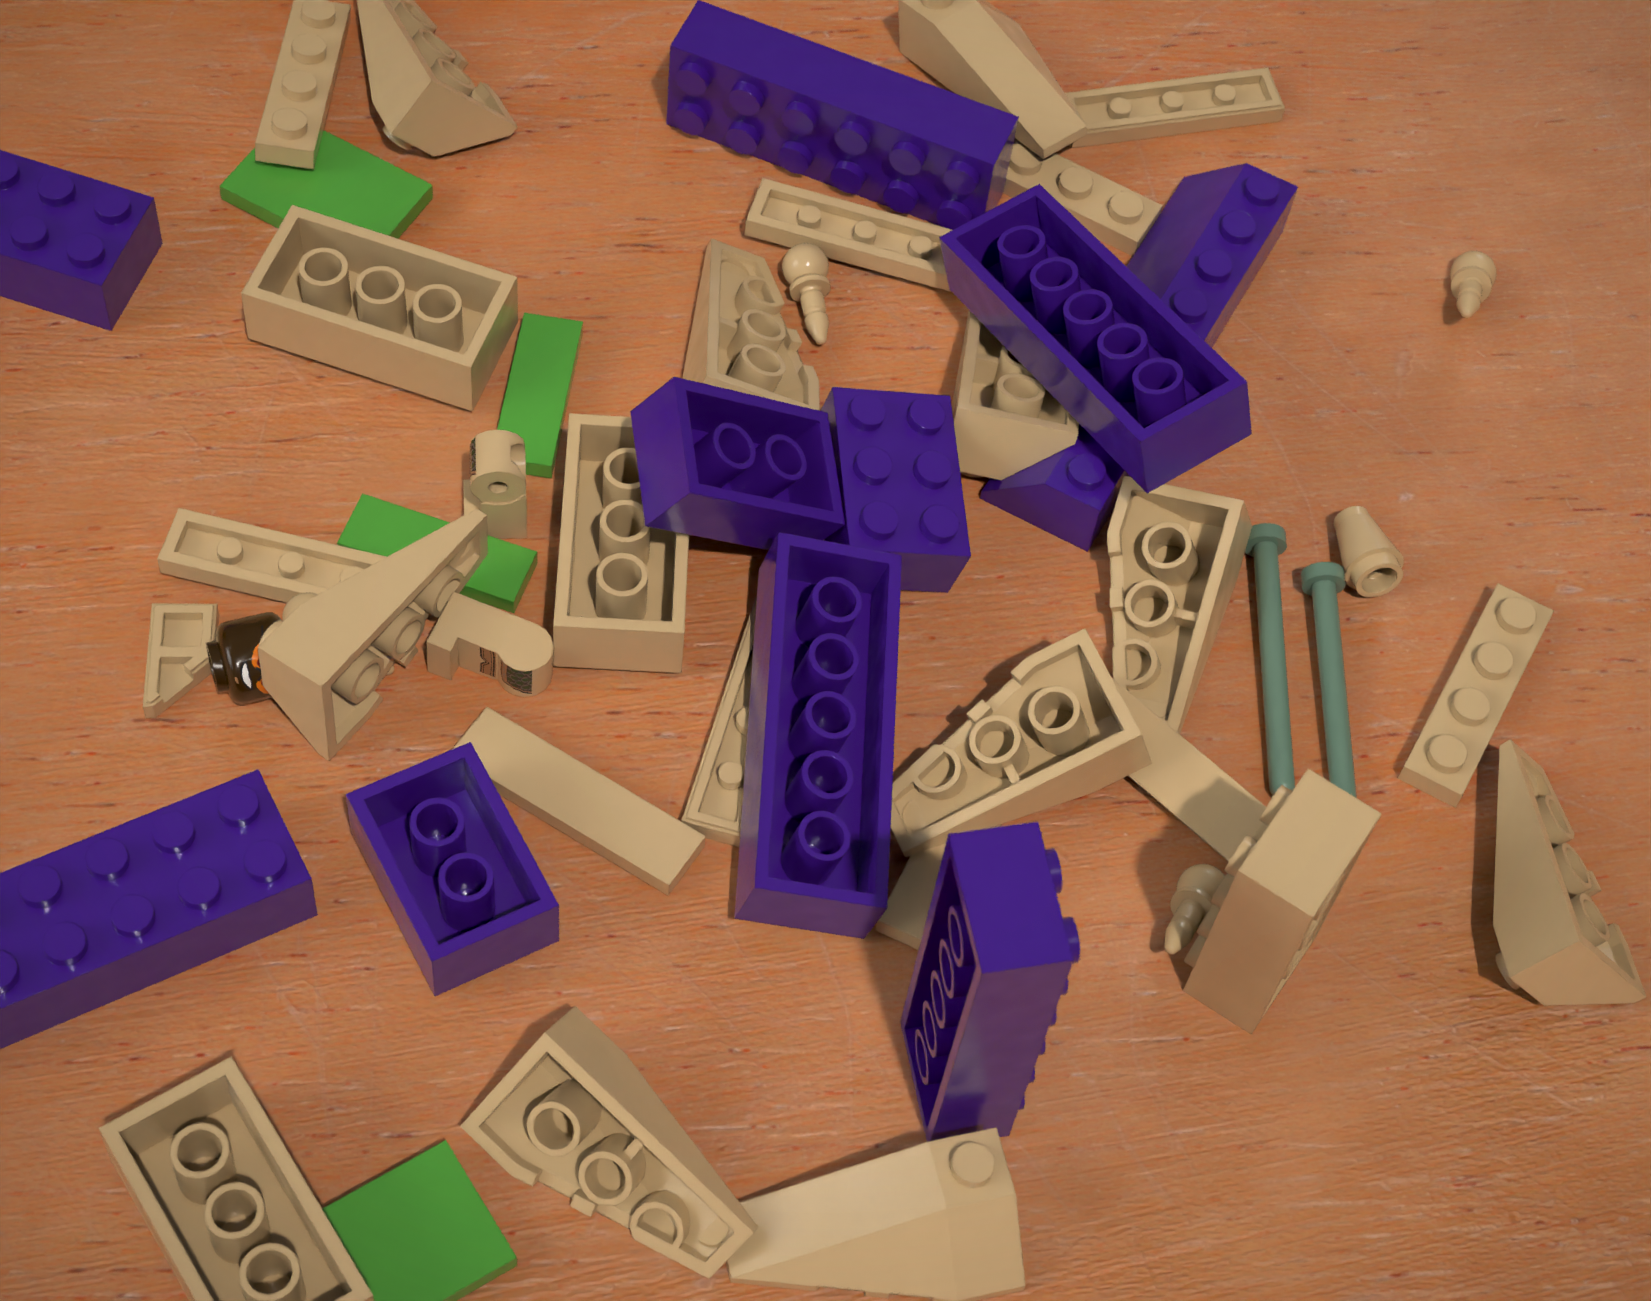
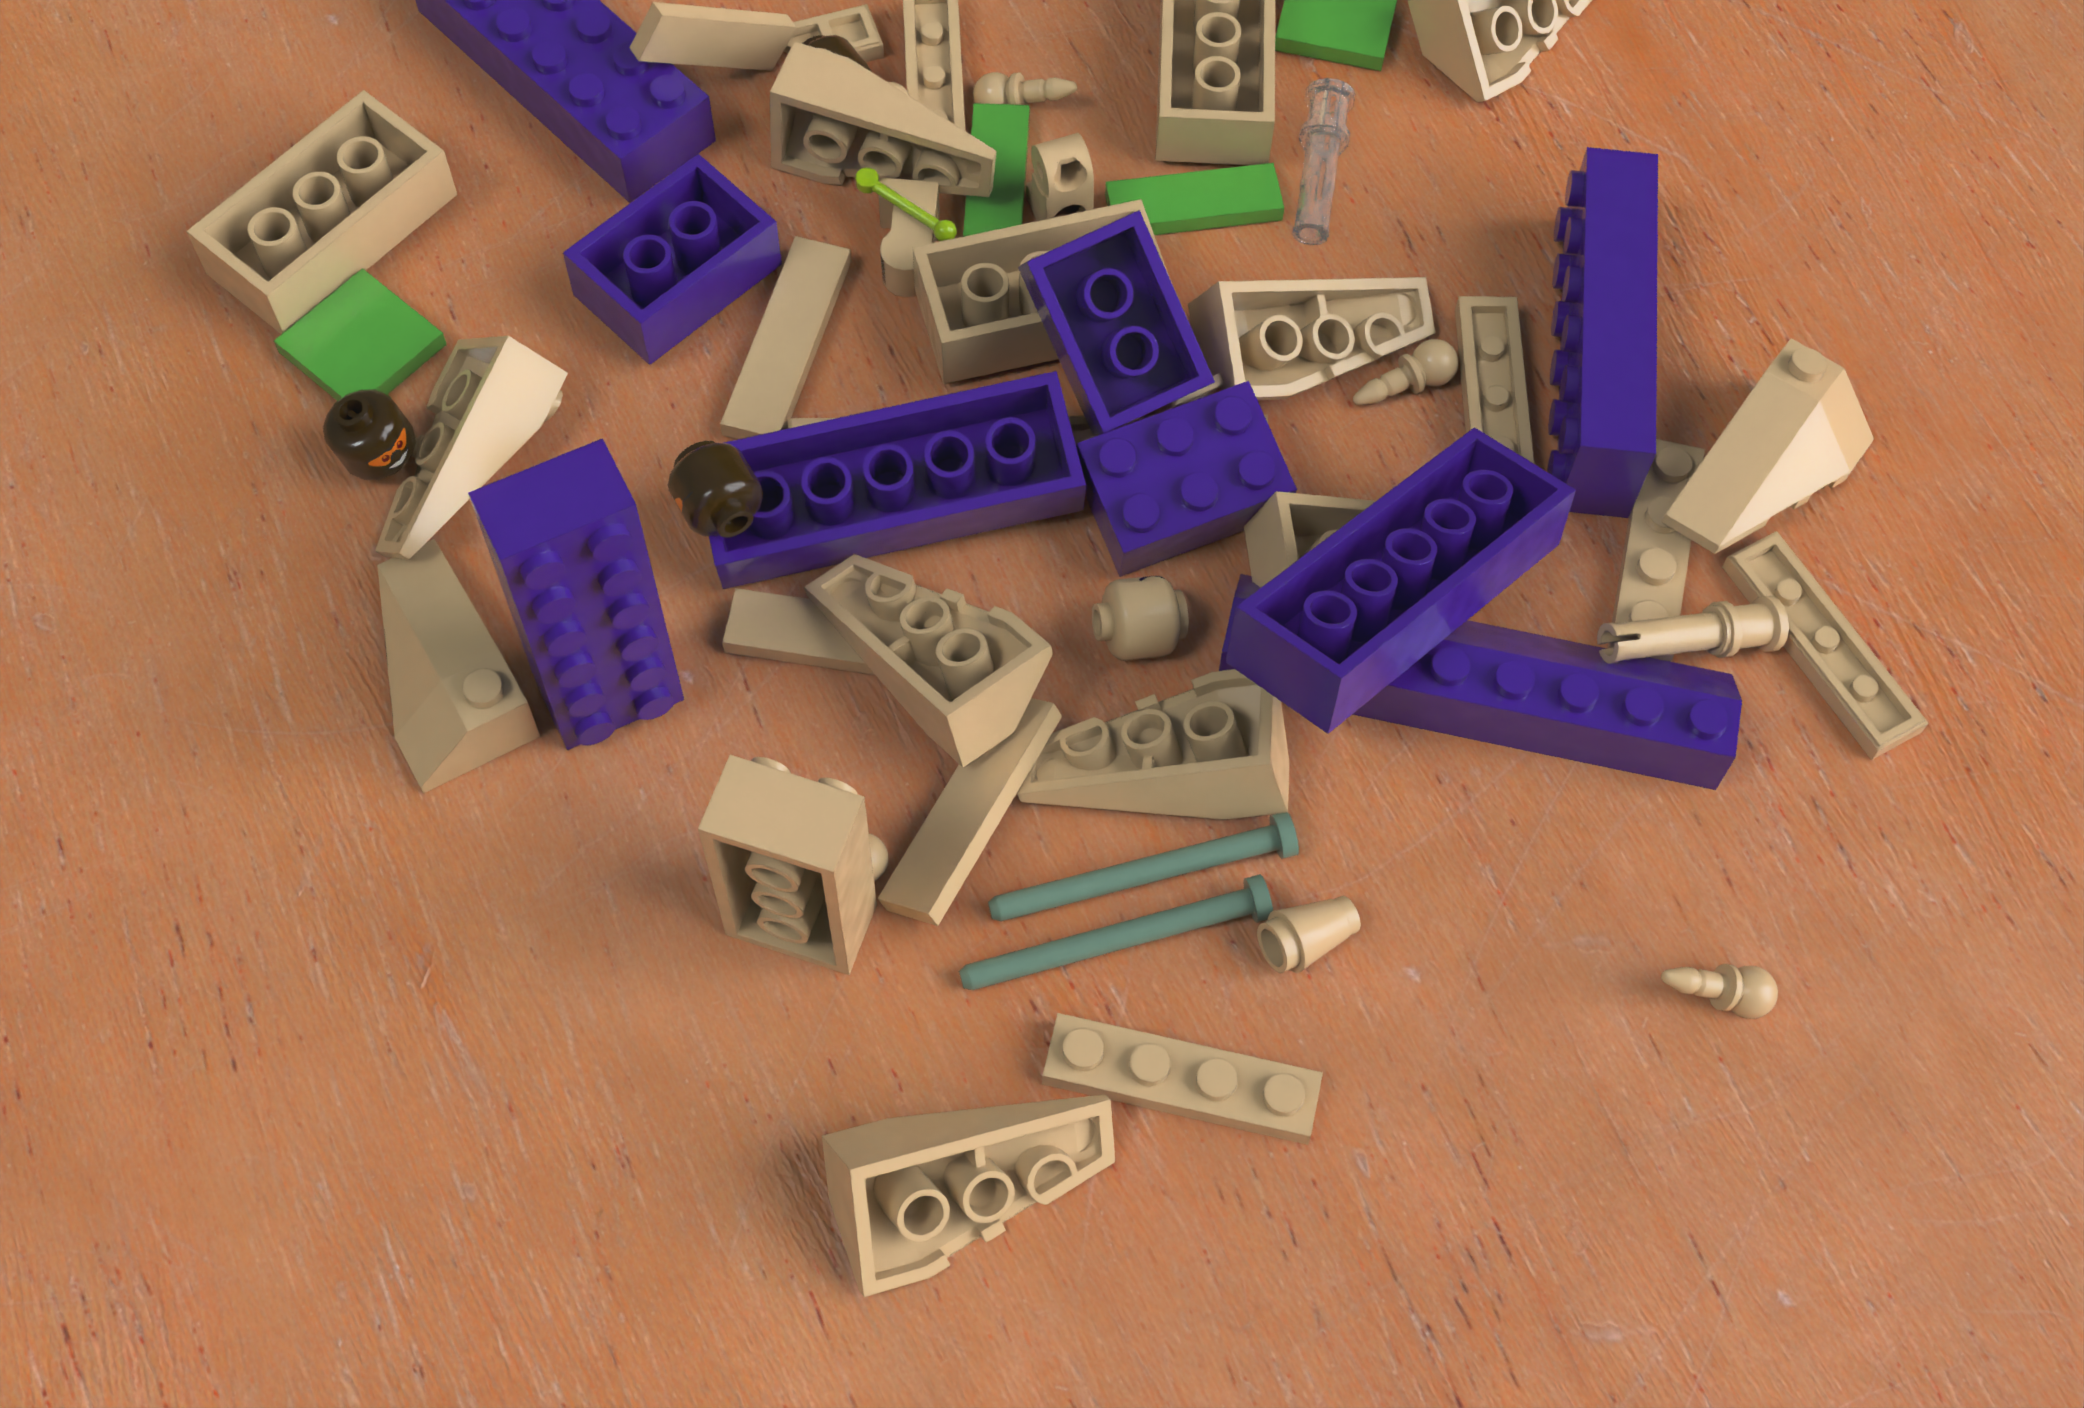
camera: 80 degrees right, 5 degrees up
none -> dark brown head [323,389,416,480]
none -> tan tile [629,2,797,71]
none -> dark brown head [668,441,764,537]
none -> lime hinge [855,167,957,241]
none -> tan bar [973,72,1077,105]
none -> tan head [1092,576,1189,661]
none -> clear pin [1292,78,1356,245]
none -> tan pin [1597,595,1789,664]

